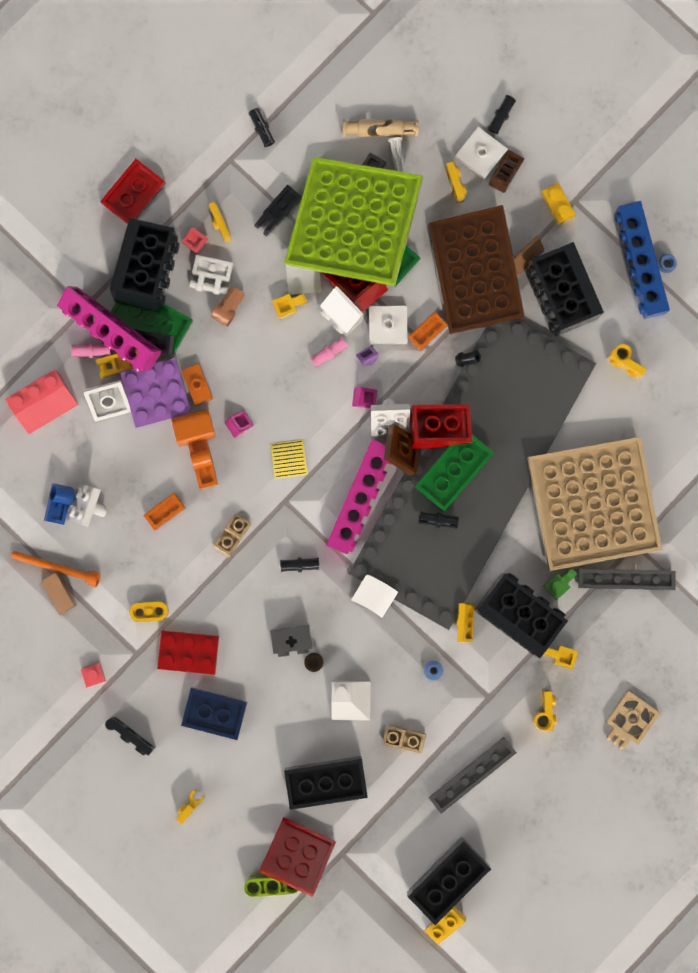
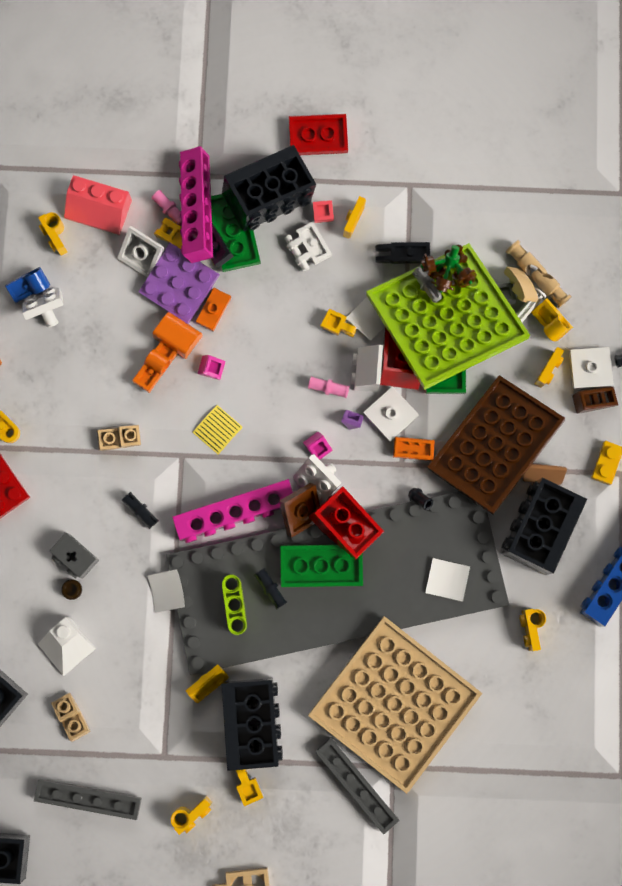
camera: 45 degrees right, 5 degrees down
orange plate [143,493,186,531] -> none
nougat piece [211,286,245,326] -> none
black pin [248,108,275,147] -> none
medium blue plate [424,661,443,680] -> none
bright green plate [543,569,577,600] -> none
none -> yellow plate [38,212,67,256]
none -> lime beam [222,575,247,635]
none -> light grey axle [413,267,442,303]
none -> reddish brown plant [420,245,477,293]
none -> white sticker [425,558,470,602]
none -> tan slope [504,267,538,303]
none -> yellow plate [531,298,573,342]

